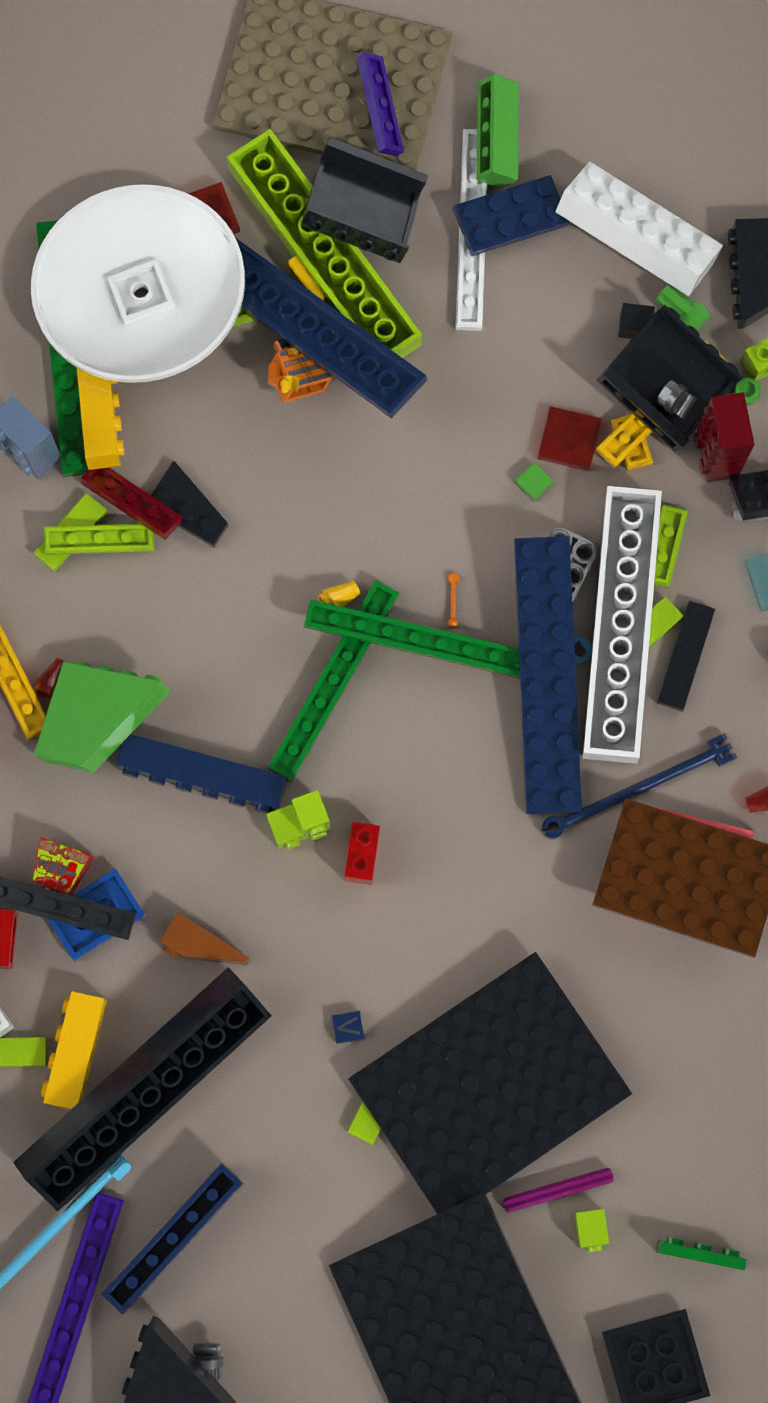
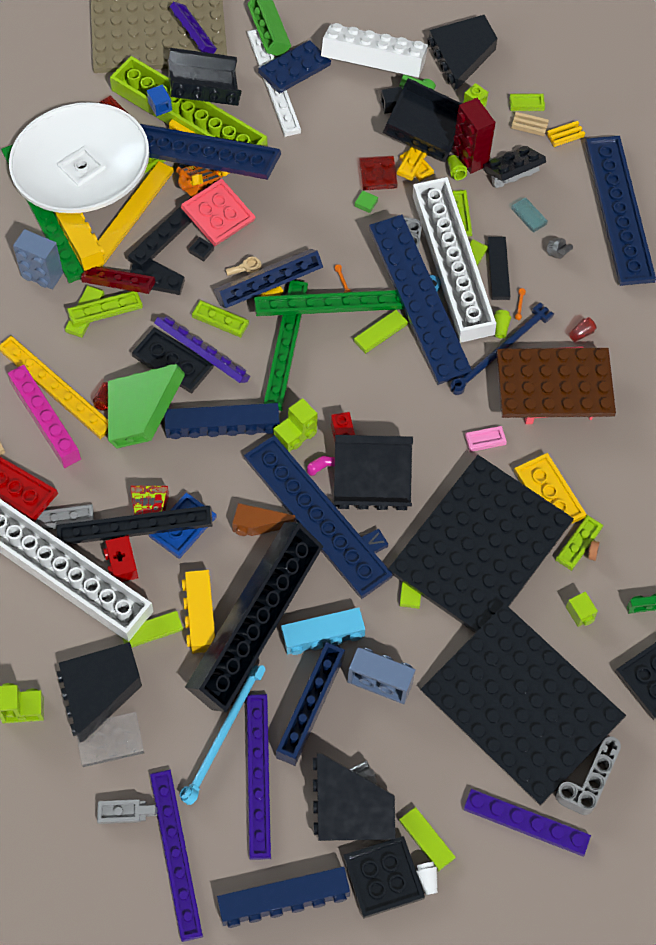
camera: 20 degrees left, 15 degrees down
magenta axle [503,1168,614,1213] -> none
flat silver piece [657,380,697,419] -> none
none -> yellow tile [96,161,174,268]
none -> black plate [128,197,192,270]
none -> black plate [132,327,214,394]
none -> blue brick [147,84,172,117]
none -> dark purple plate [154,316,251,383]
none -> coral plate [181,179,256,247]
none -> black plate [189,237,214,262]
none -> lime tile [192,300,249,338]
none -> dark blue brick [214,249,323,308]
none -> tan plate [226,256,261,276]
none -> dark blue plate [244,435,393,599]
none -> medium azure brick [281,608,365,655]
none -> dark pink arm [307,456,335,476]
none -> black panel [334,435,413,510]
none -> sand blue brick [348,647,416,704]
none -> lime tile [354,310,408,354]
none -> lime cone [447,155,467,180]
none -> bright pink tile [465,426,507,452]
none -> lime cone [494,310,511,339]
none -> yellow plate [514,453,587,524]
none -> orange hinge [515,288,526,320]
none -> lime tile [556,515,604,571]
none -> nougat tile [588,541,600,561]

